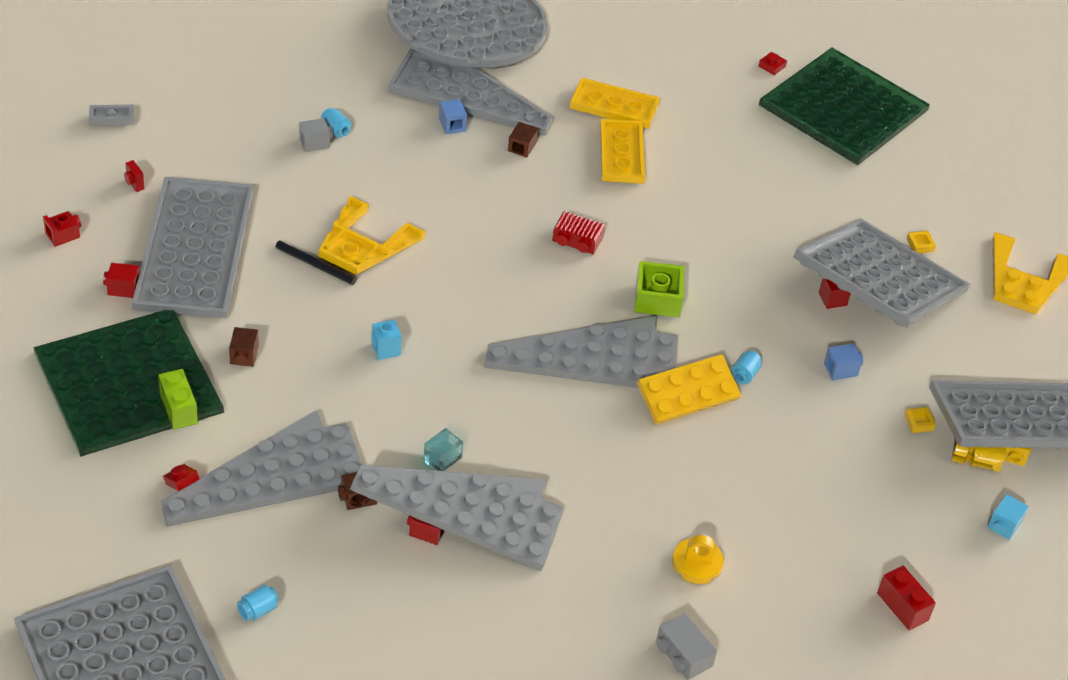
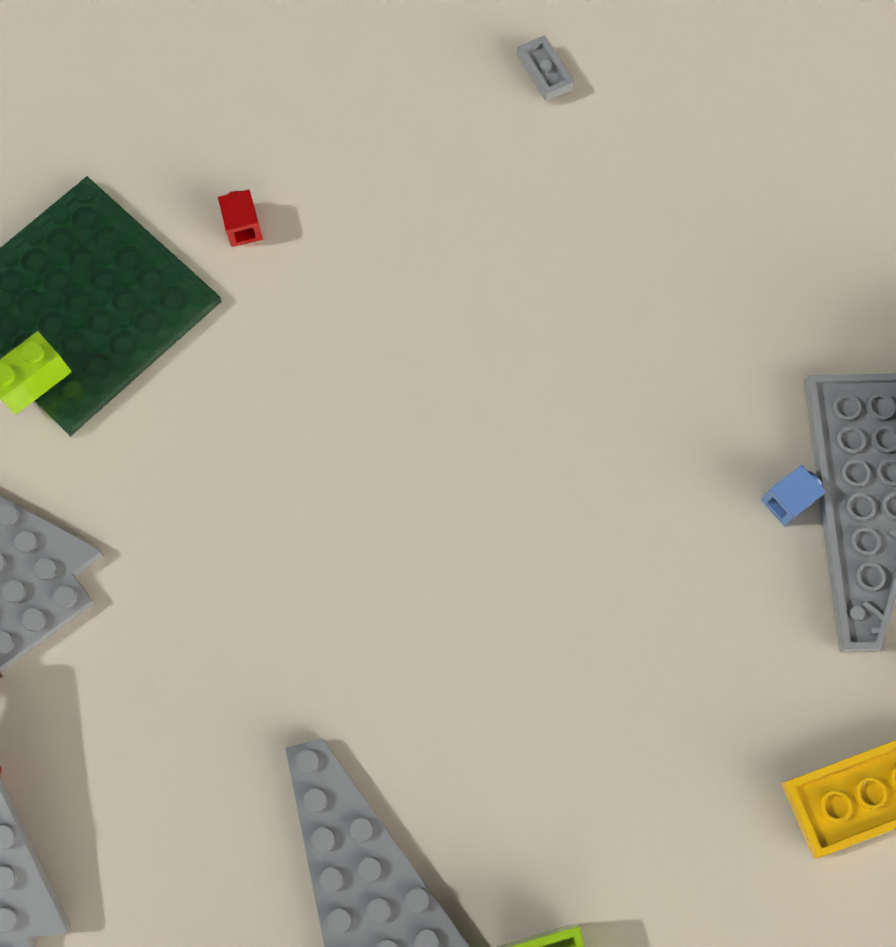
camera: 75 degrees right, 25 degrees up
red brick [43,211,82,247] -> none
red plate [124,160,145,192] -> none
light grey plate [132,177,254,318] -> none
copper brick [229,327,259,367] -> none
black bar [275,240,357,285] -> none
light grey brick [299,118,333,152] -> none
yellow wing [318,196,425,275] -> none
medium azure brick [321,108,351,138] -> none
medium azure brick [371,319,402,360] -> none
clear light blue brick [423,428,463,471] -> none
copper brick [508,122,538,158] -> none
red brick [552,211,605,255] -> none

